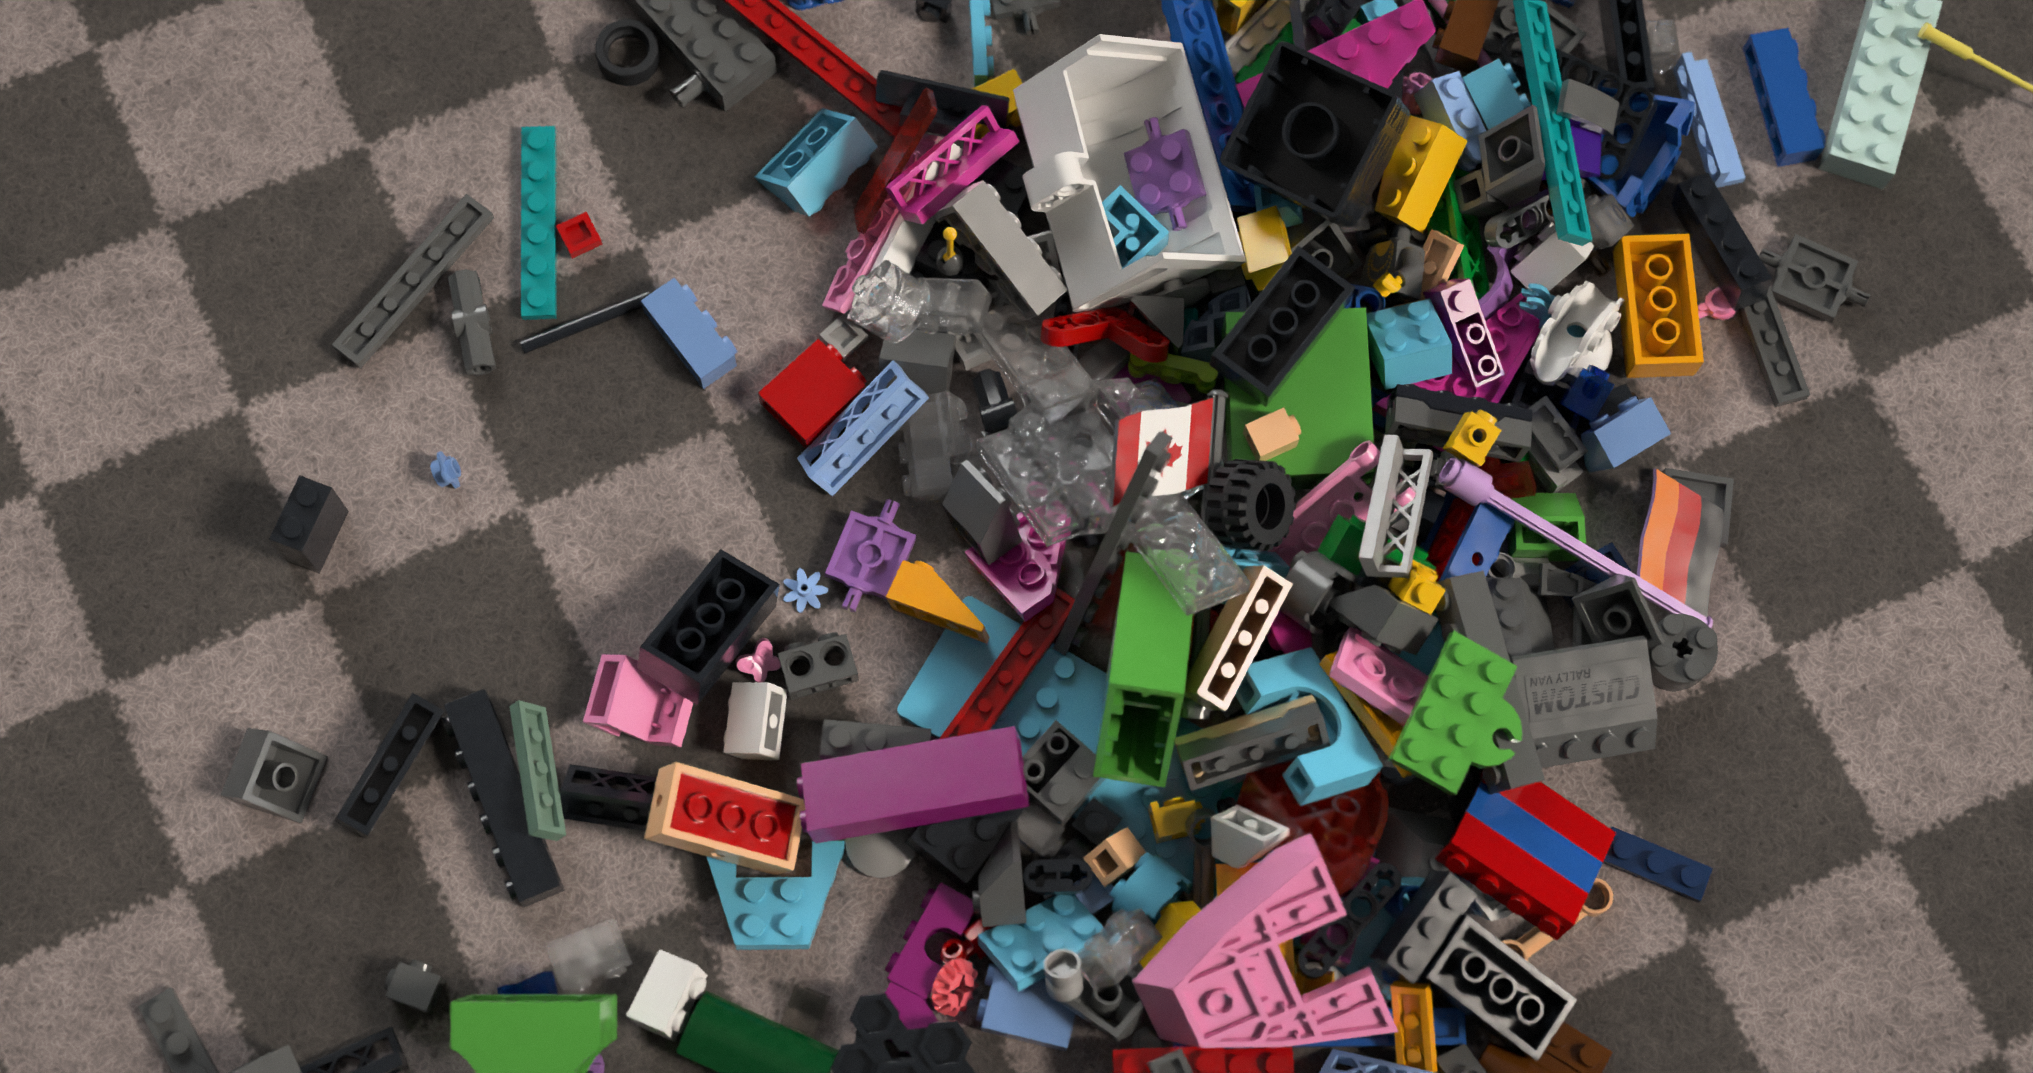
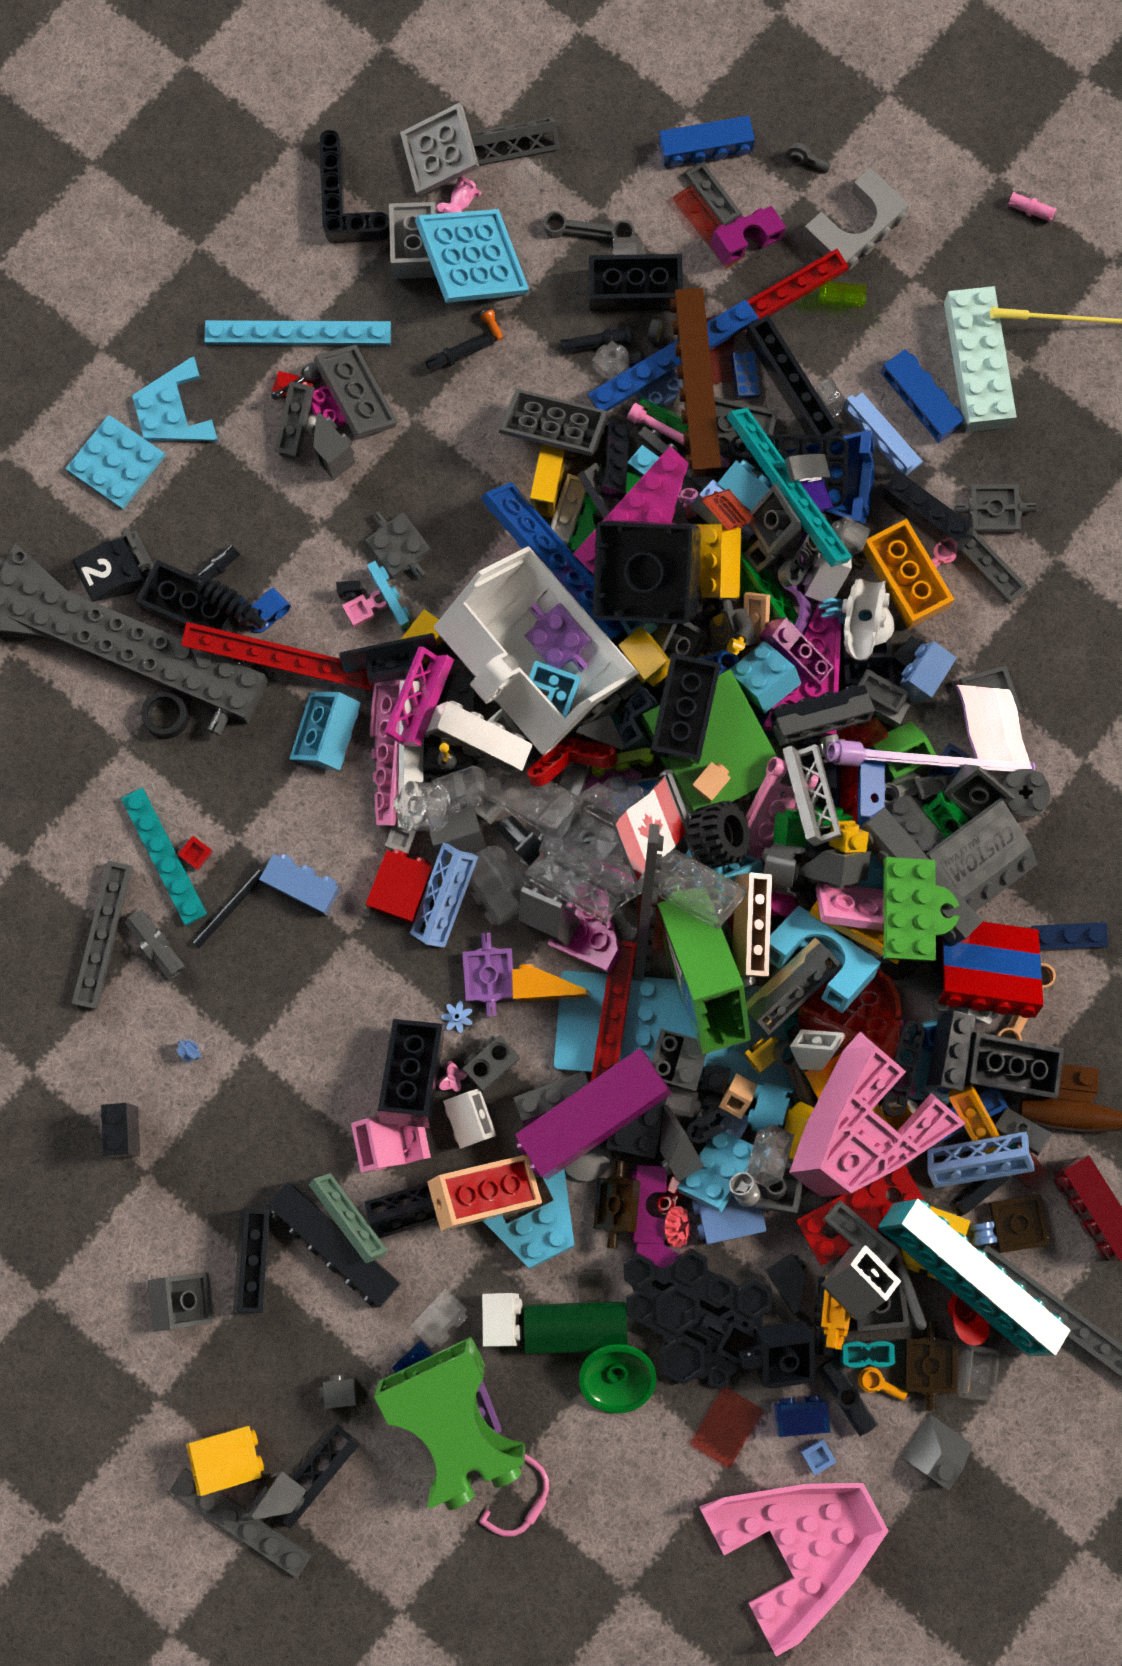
camera: 20 degrees left, 5 degrees up
clear red piece [854,88,937,234] -> none
yellow brick [1443,410,1502,467] -> none
clear blue brick [1558,364,1614,422] -> none
none -> yellow brick [186,1426,264,1496]
none -> bright pink plate [342,590,388,628]
none -> dark brown plate [593,1161,641,1249]
none -> clear red piece [702,489,755,530]
none -> green piece [922,791,969,838]

